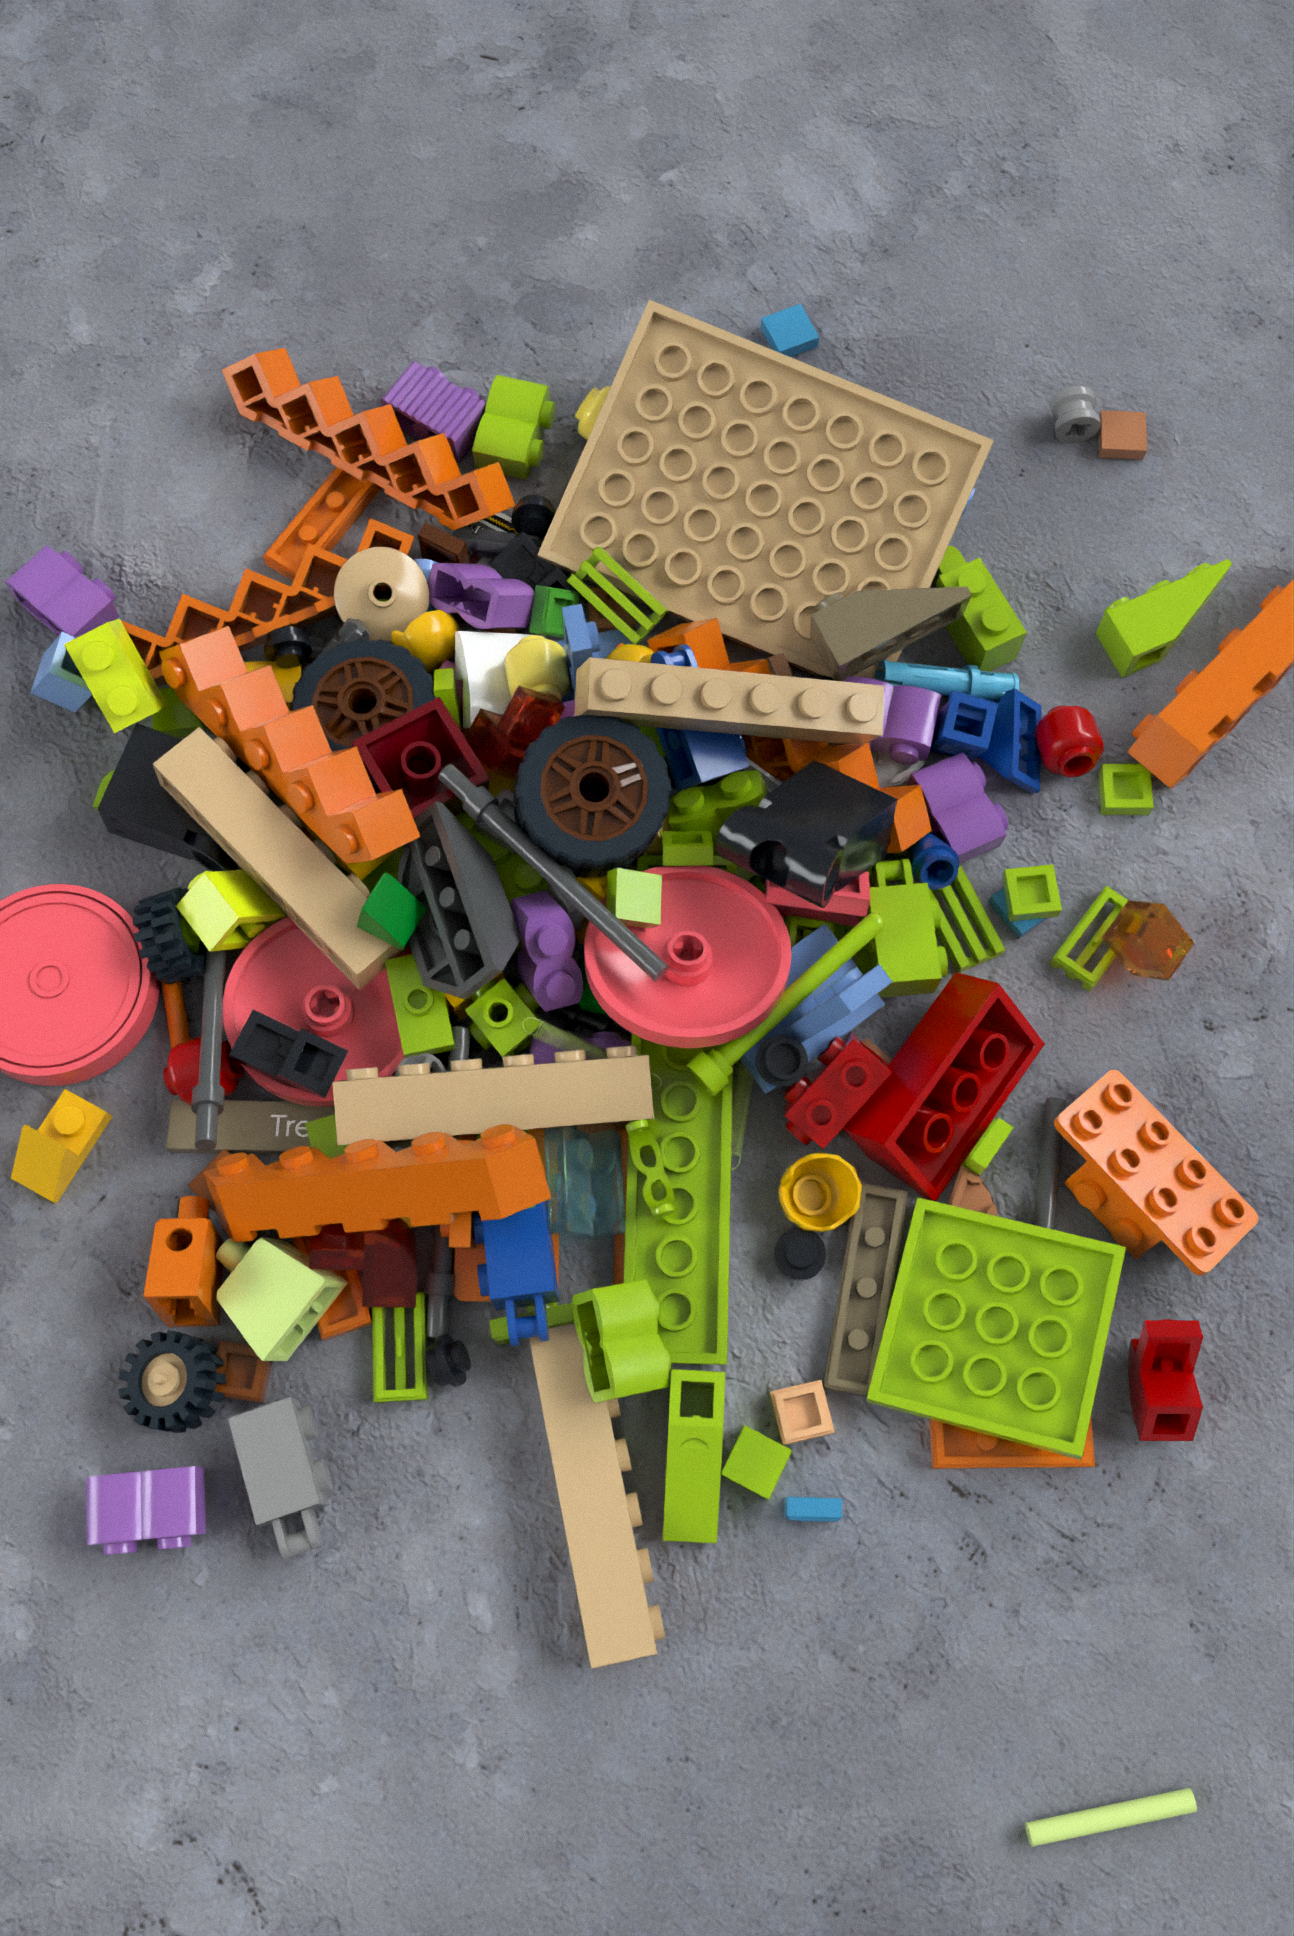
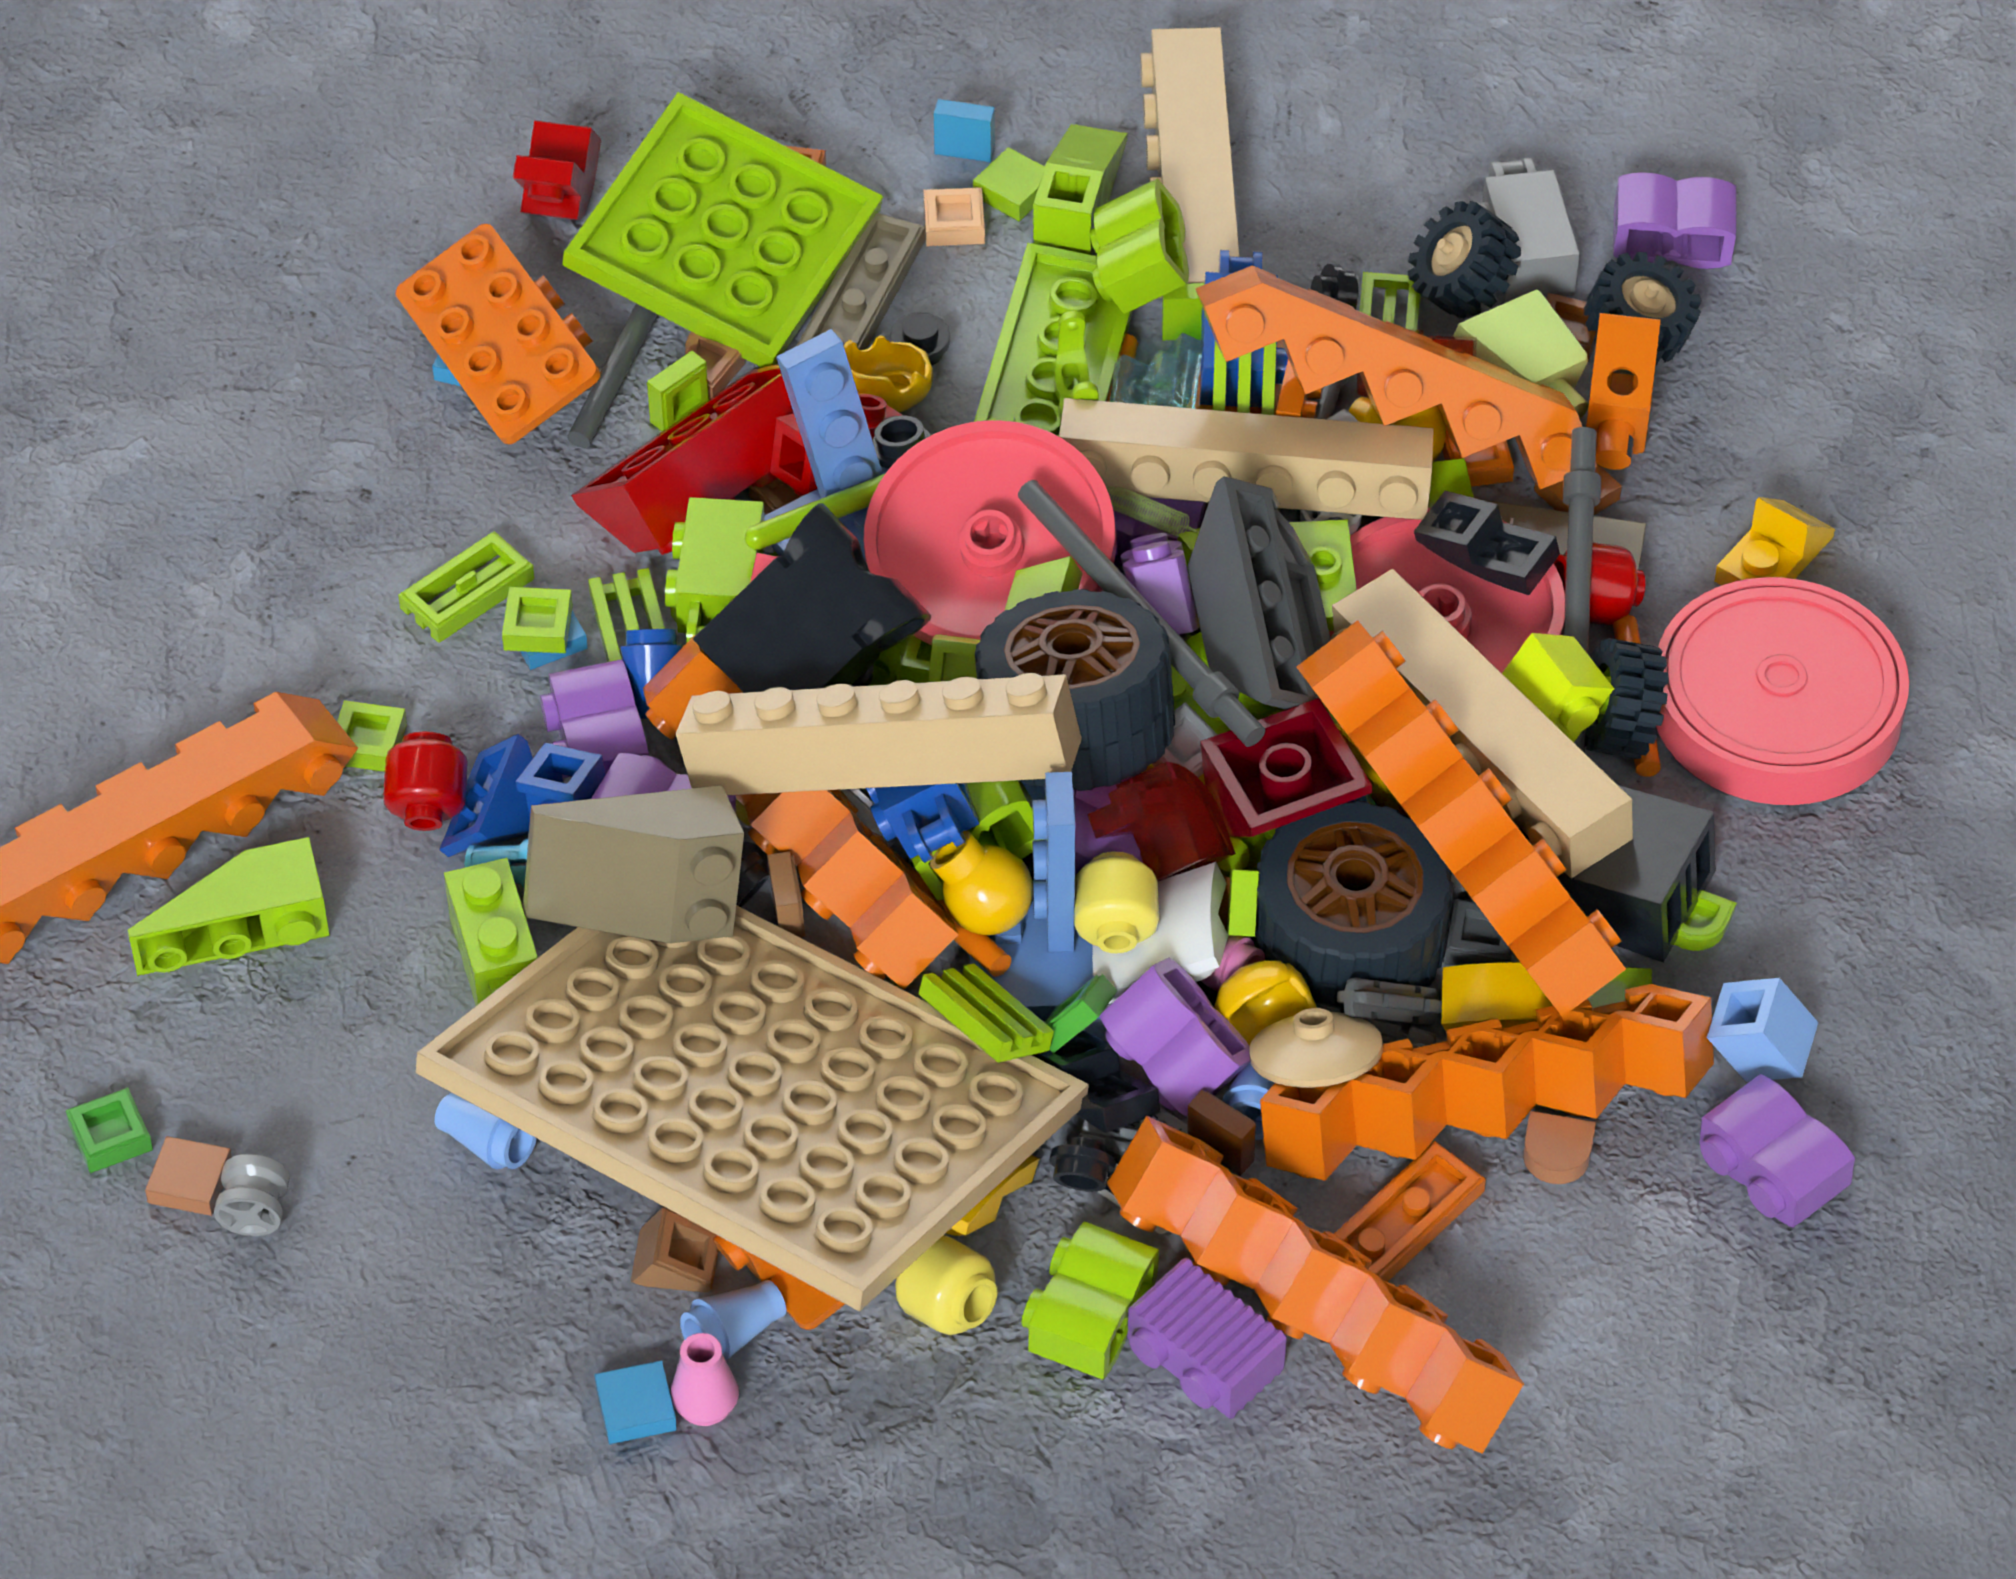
camera: 170 degrees left, 20 degrees down
neon yellow brick [64,619,168,733] -> none
black plate [264,627,312,669] -> none
green slope [357,872,427,951] -> none
clear orange brick [1102,900,1195,981] -> none
none -> bright green tile [65,1088,153,1173]
none -> bright pink cone [670,1333,739,1426]
none -> black wheel [1408,201,1521,318]
none -> nougat tile [1523,1111,1596,1184]

